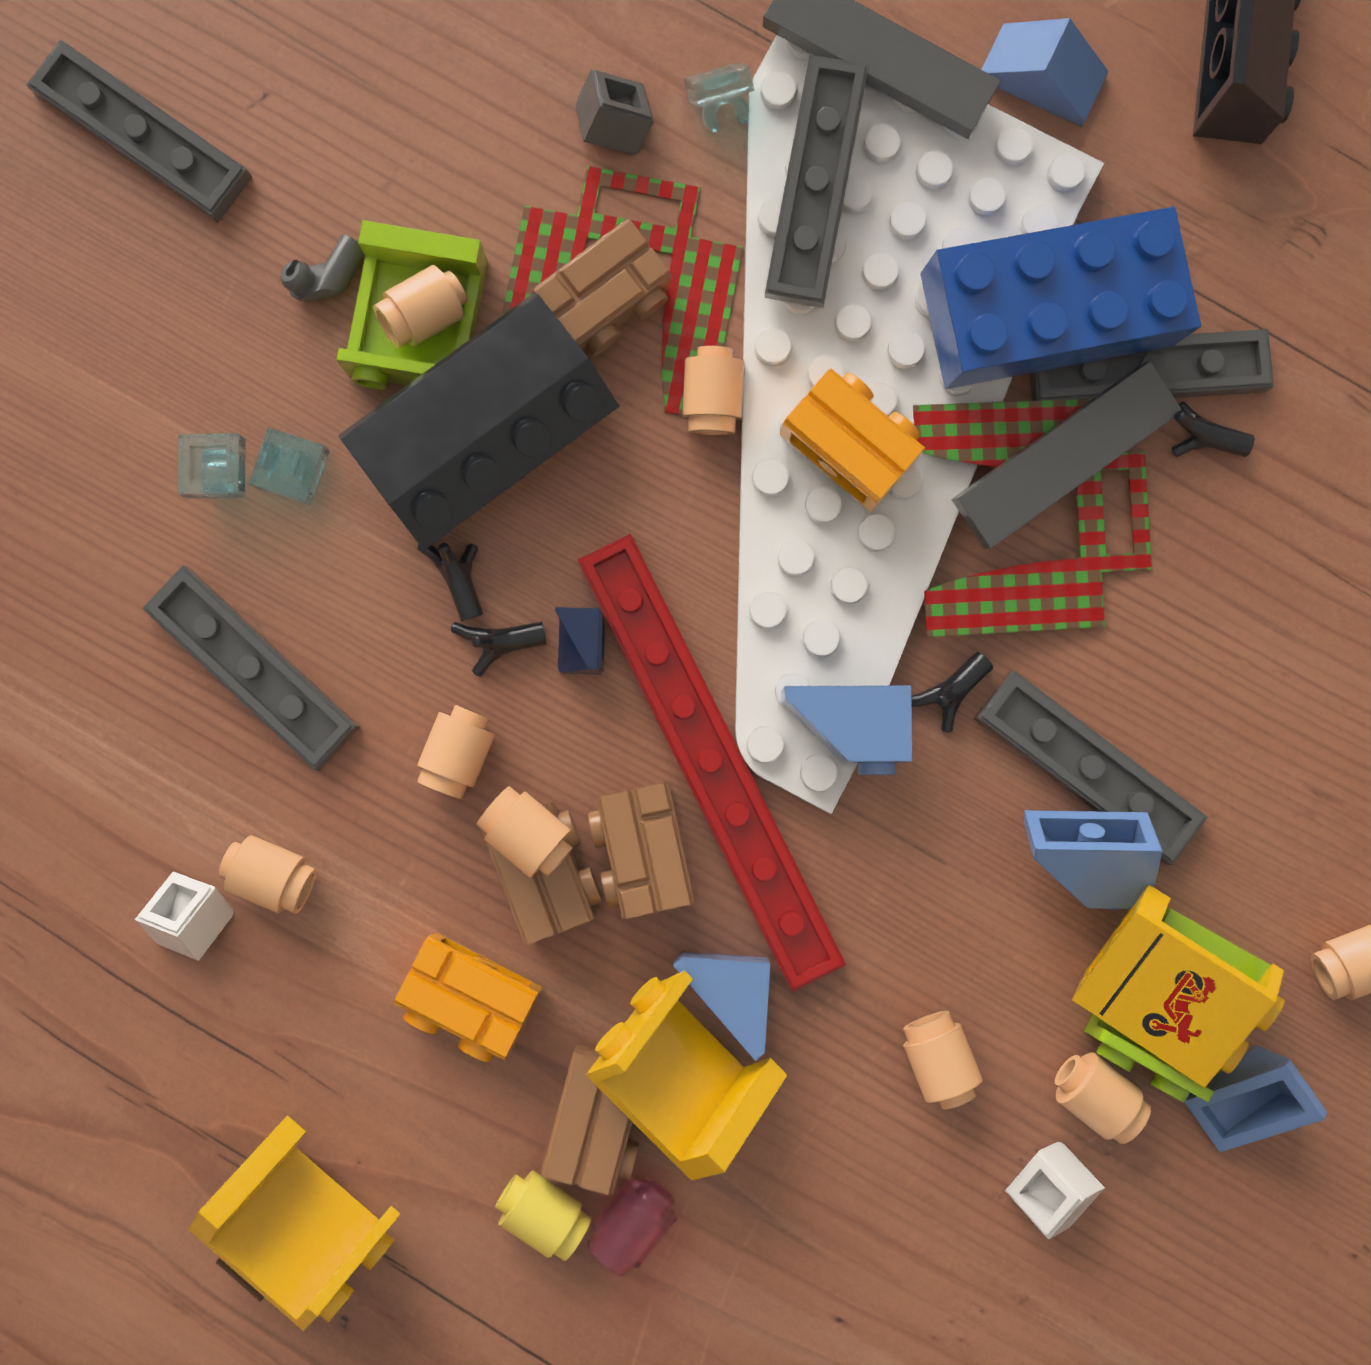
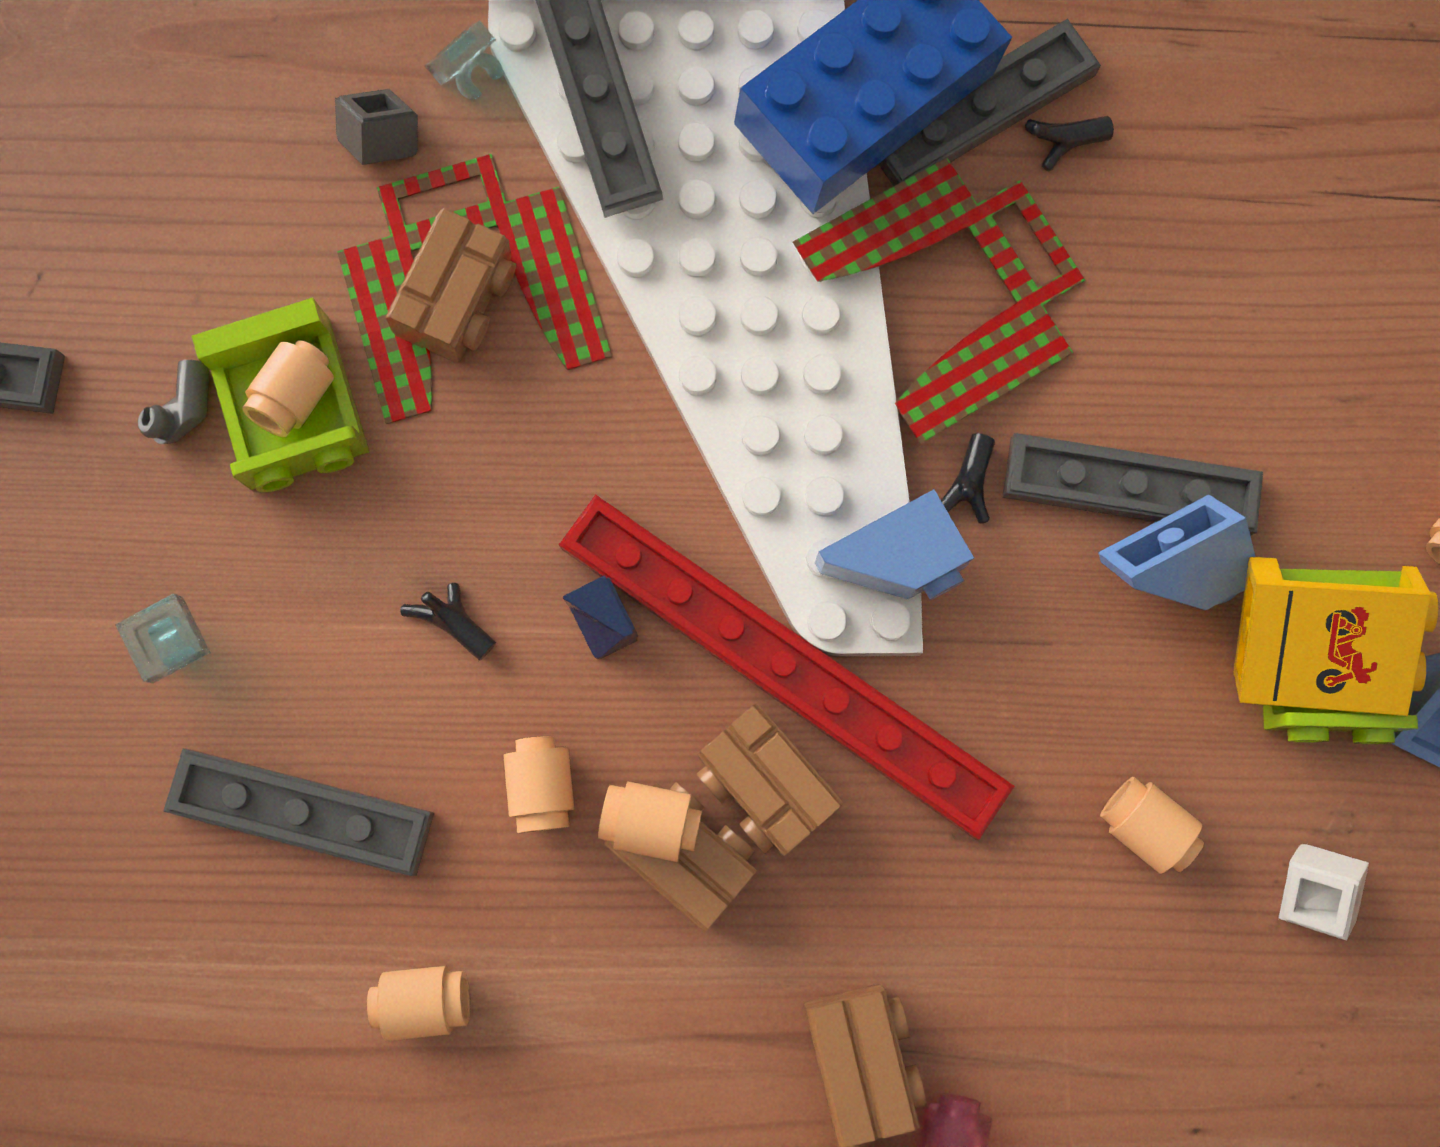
camera: 30 degrees left, 5 degrees down
white slope [135,872,234,961] -> none
clear light blue tile [249,428,329,506] -> none
black slope [338,292,620,550] -> none
light orange brick [394,932,543,1063] -> none
black bar [451,621,547,677] -> none
yellow panel [586,970,787,1181] -> none
medium blue slope [673,952,770,1061] -> none
light nougat brick [683,346,744,435] -> none
light orange brick [780,368,925,513] -> none
dark grey tile [951,361,1182,549] -> none
light nougat brick [1055,1052,1151,1144] -> none

